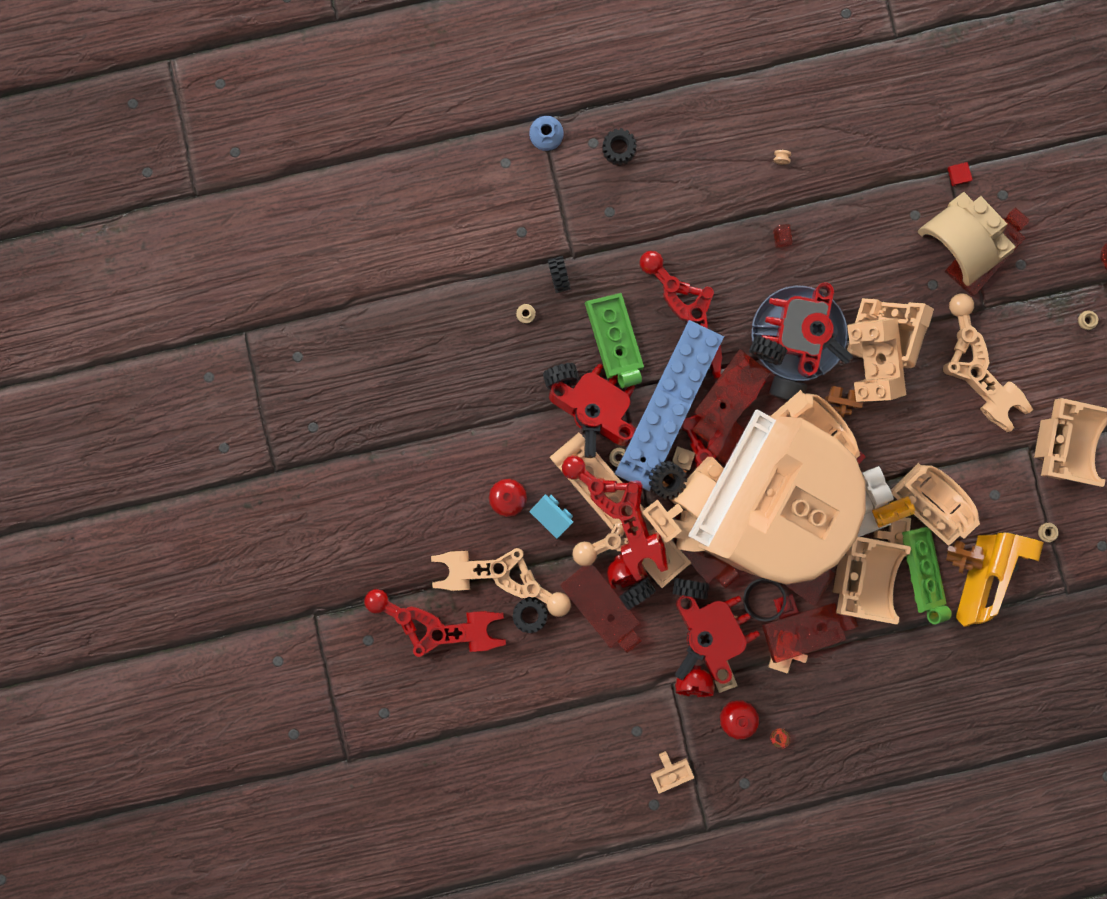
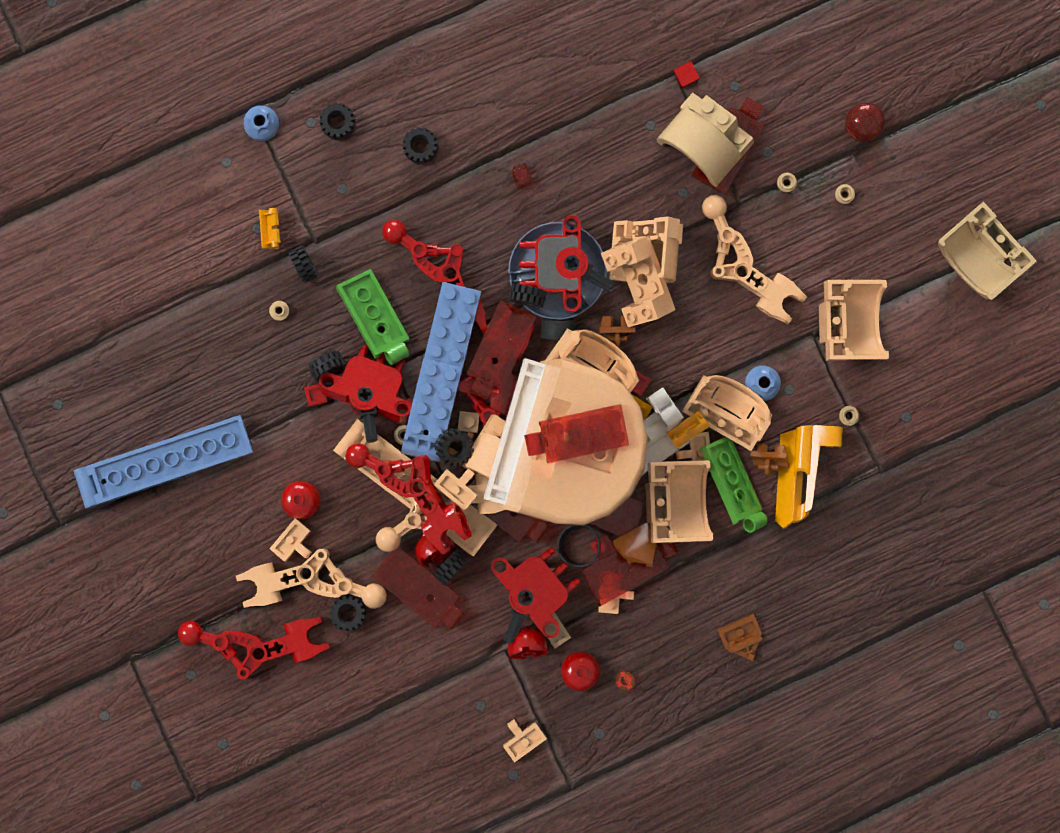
camera: 15 degrees left, 0 degrees up
medium azure slope [529,494,573,539] -> none
black tyre [673,578,709,599] -> none
light nougat bush [773,150,791,164] -> none
none -> medium blue hinge [74,415,253,509]
none -> light orange hinge [259,208,281,249]
none -> light nougat plate [270,519,312,562]
none -> red tile [304,384,328,407]
none -> black tyre [403,127,438,164]
none -> clear red hinge [524,404,629,463]
none -> dark orange slope [613,523,657,567]
none -> dark orange slope [717,614,762,661]
none -> medium blue piece [745,366,781,401]
none -> tan plate [777,173,797,192]

